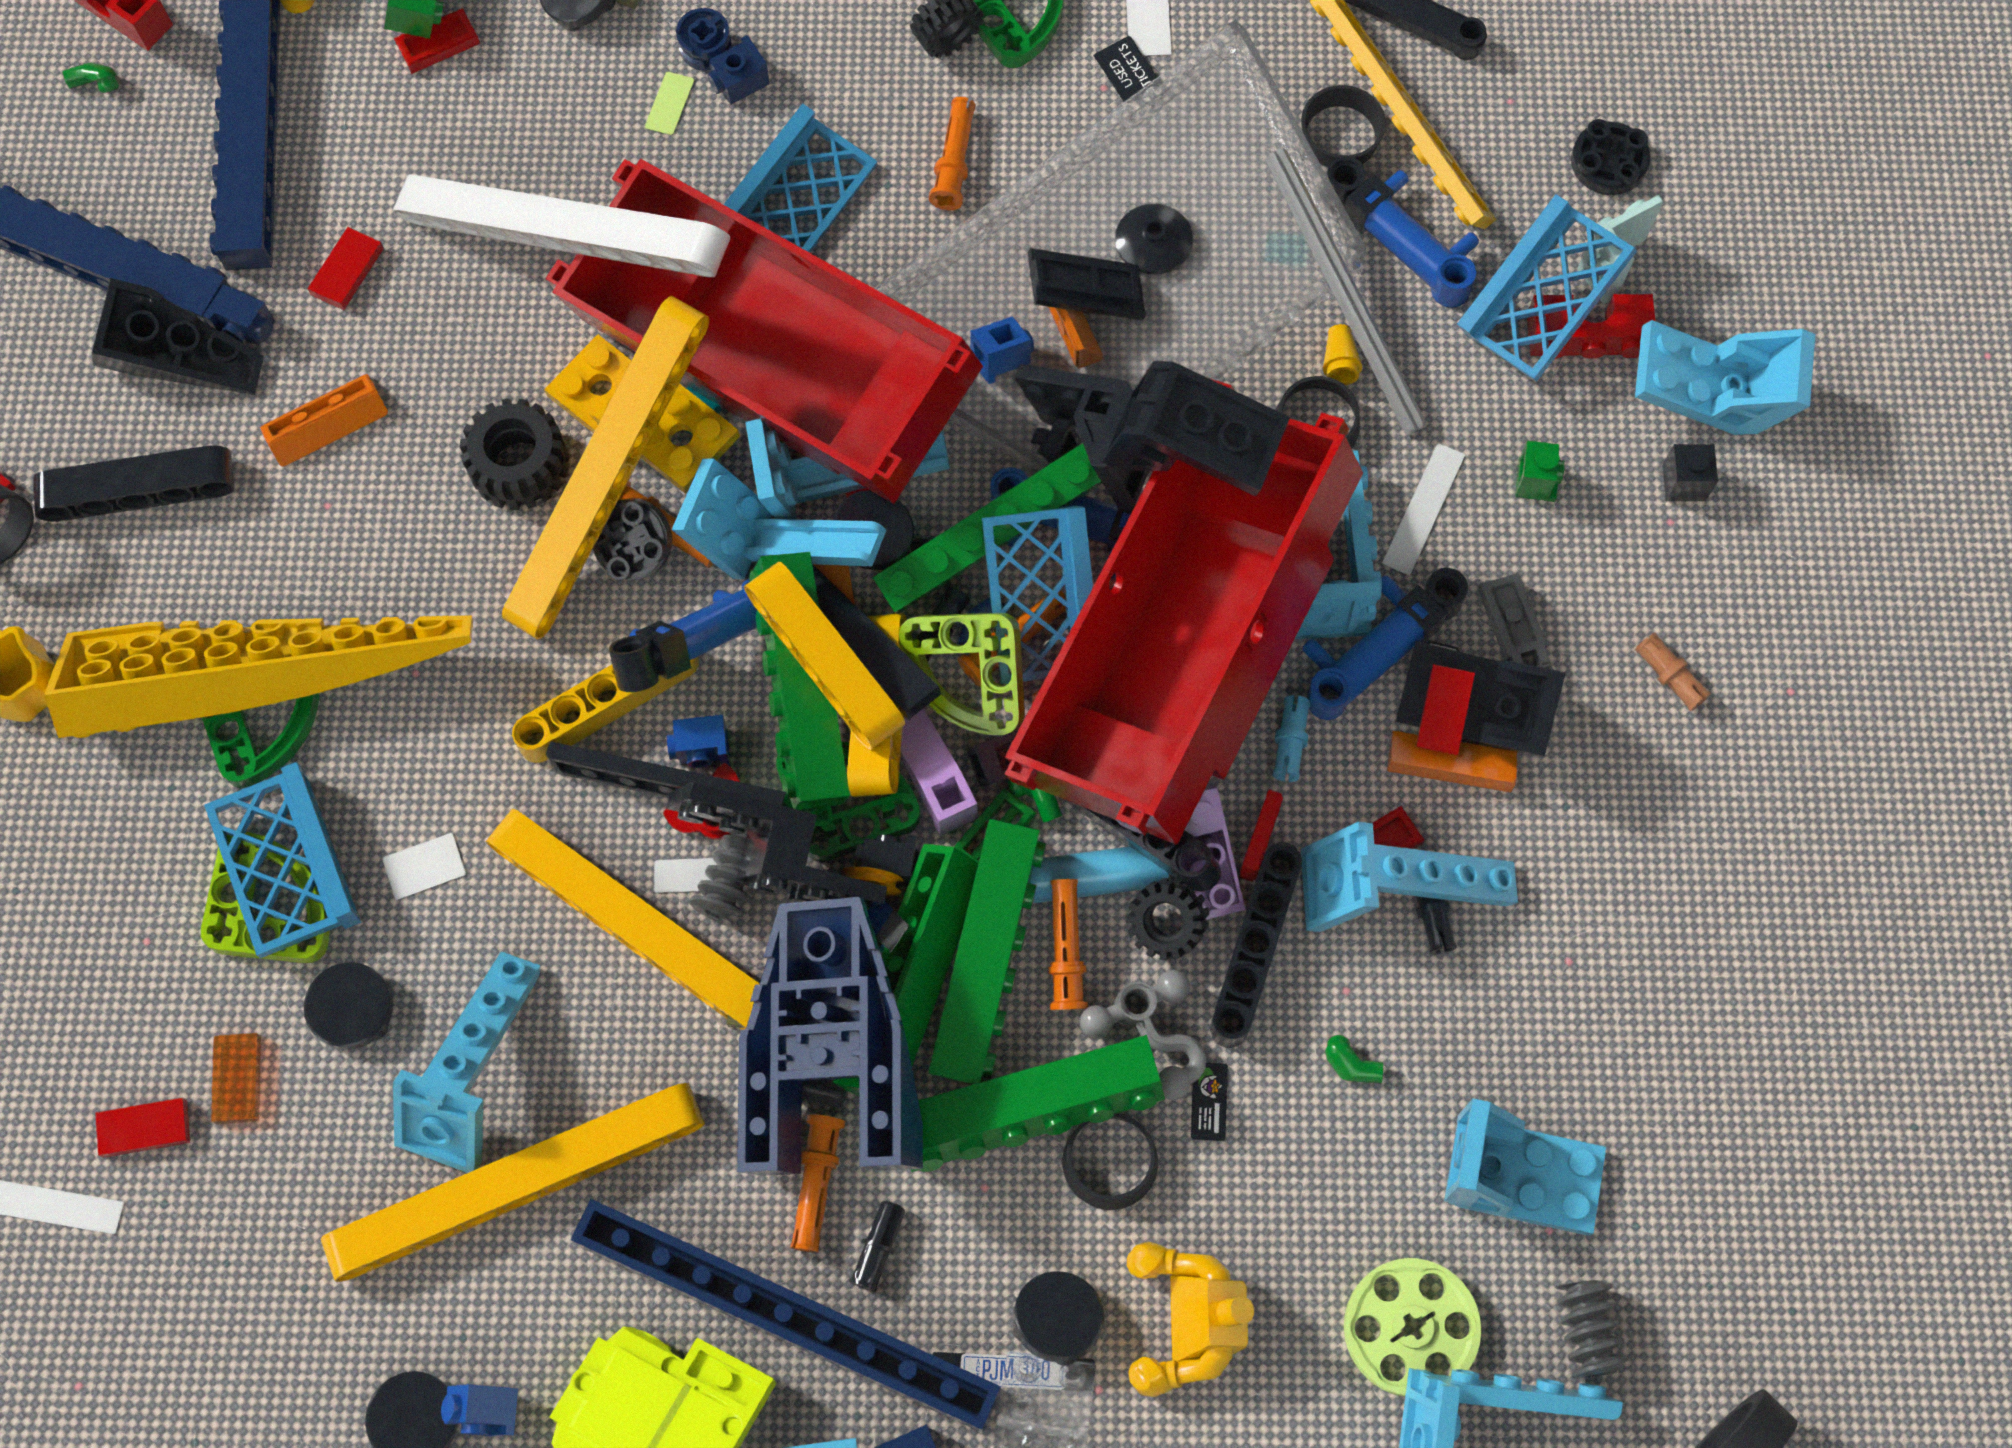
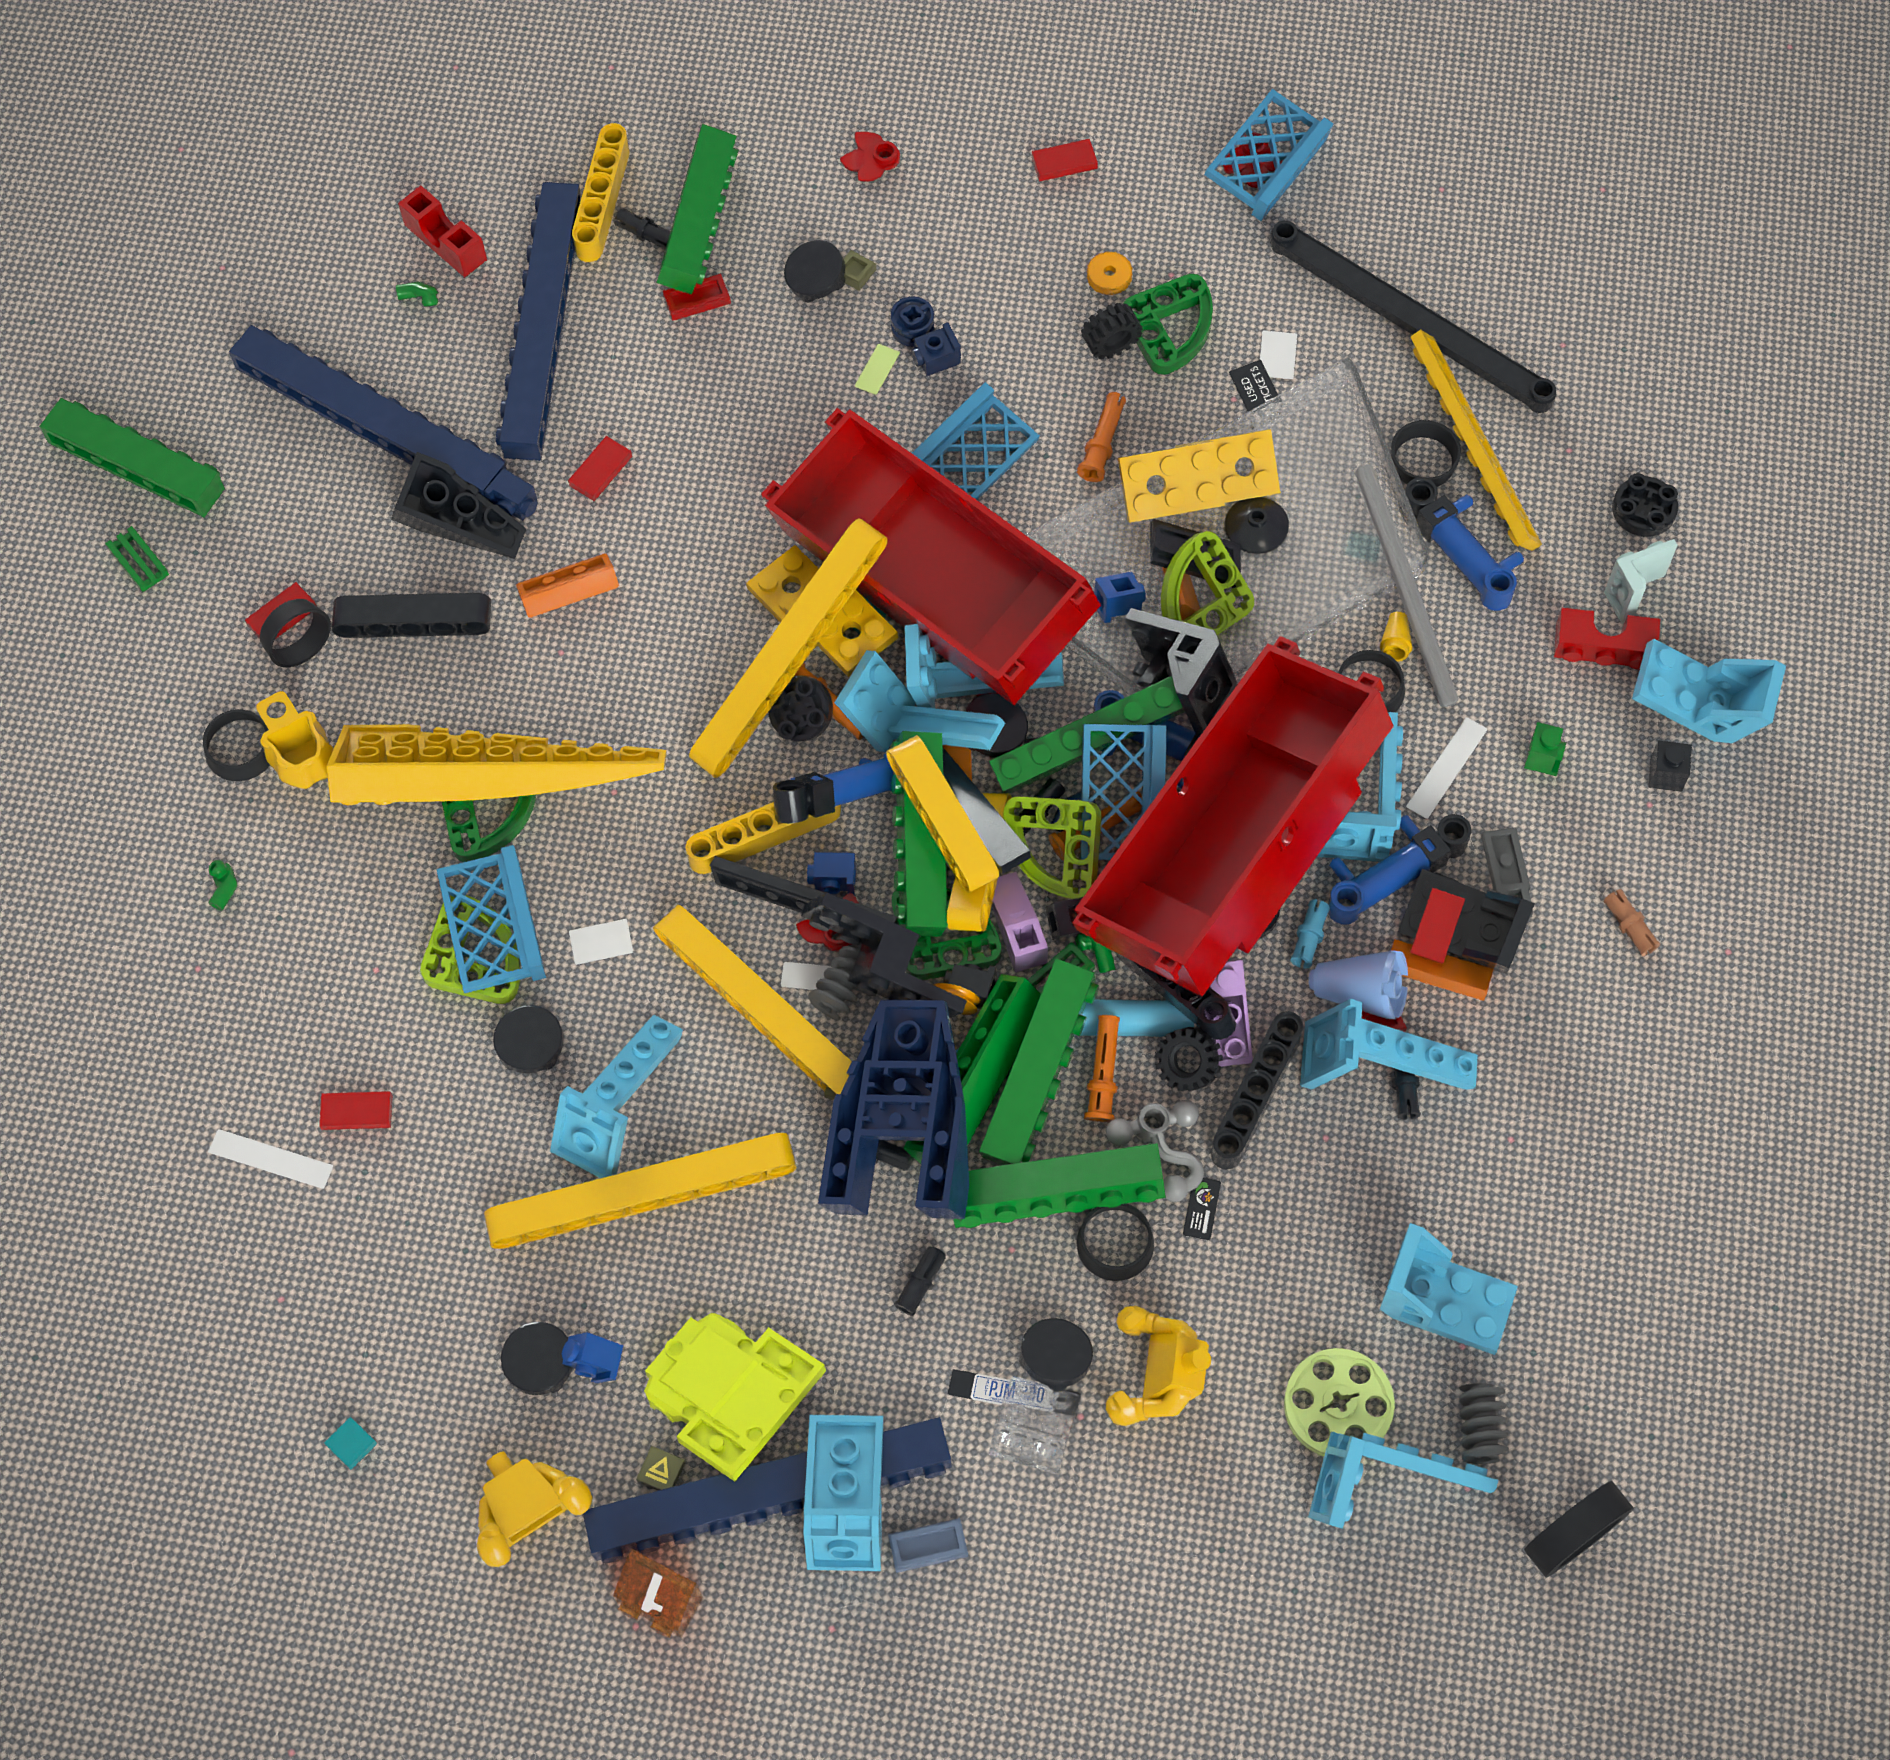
camera: 10 degrees right, 5 degrees down
clear orange tile [211,1033,261,1124] -> none
white beam [393,175,730,277] -> none
black tyre [460,398,569,510] -> none
dark blue brick [570,1199,1002,1433] -> none
orange pin [790,1114,846,1253] -> none
sticker [868,901,908,952] -> none
black bracket [1102,361,1290,496] -> none
red tile [1239,789,1284,882] -> none
green arm [1325,1035,1383,1084] -> none
dark azure fence [1457,194,1637,382] -> none
none -> yellow bracket [1118,429,1281,523]
none -> lime beam [1161,531,1255,635]
none -> light blue cone [1309,950,1408,1019]

